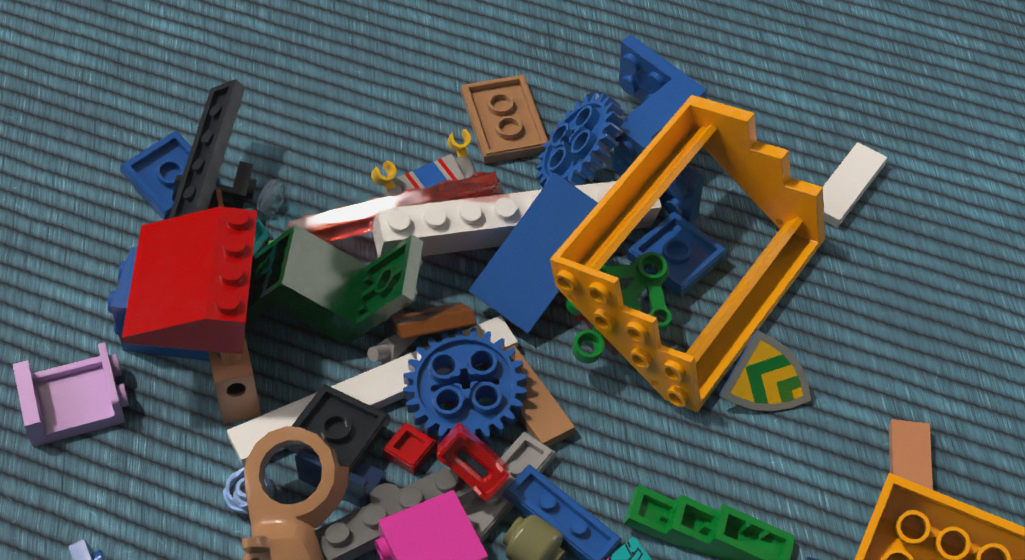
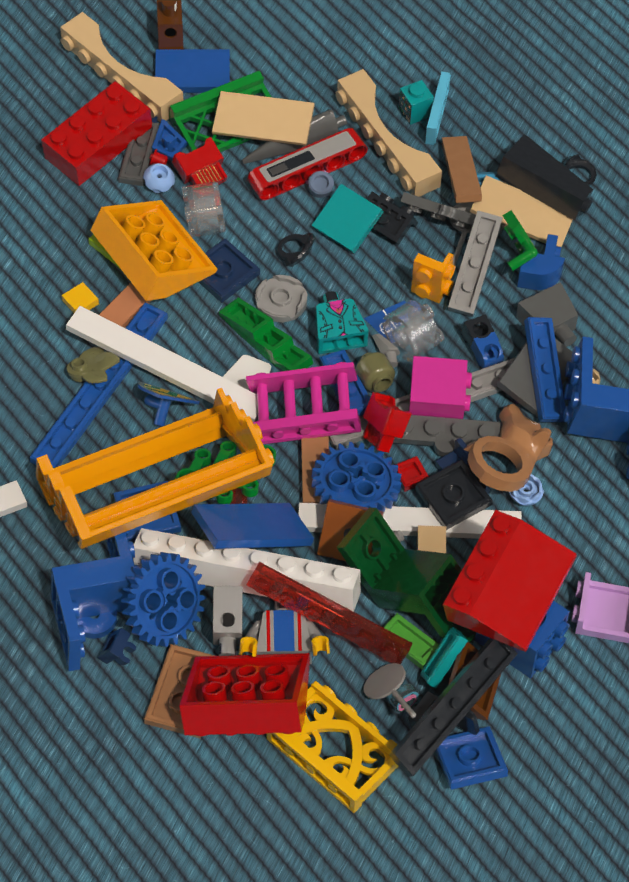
camera: 150 degrees left, 5 degrees up
none -> blue tile [30,303,168,468]
none -> yellow tile [62,282,99,313]
none -> white tile [66,306,258,422]
none -> olive plate [67,347,120,383]
none -> red slope [179,653,310,736]
none -> light grey torso [213,586,243,656]
none -> white sticker [223,355,271,391]
none -> dark pink fence [246,362,361,444]
none -> yellow fence [267,681,398,813]
none -> light grey piece [364,663,416,718]
none -> tan brick [416,525,446,553]

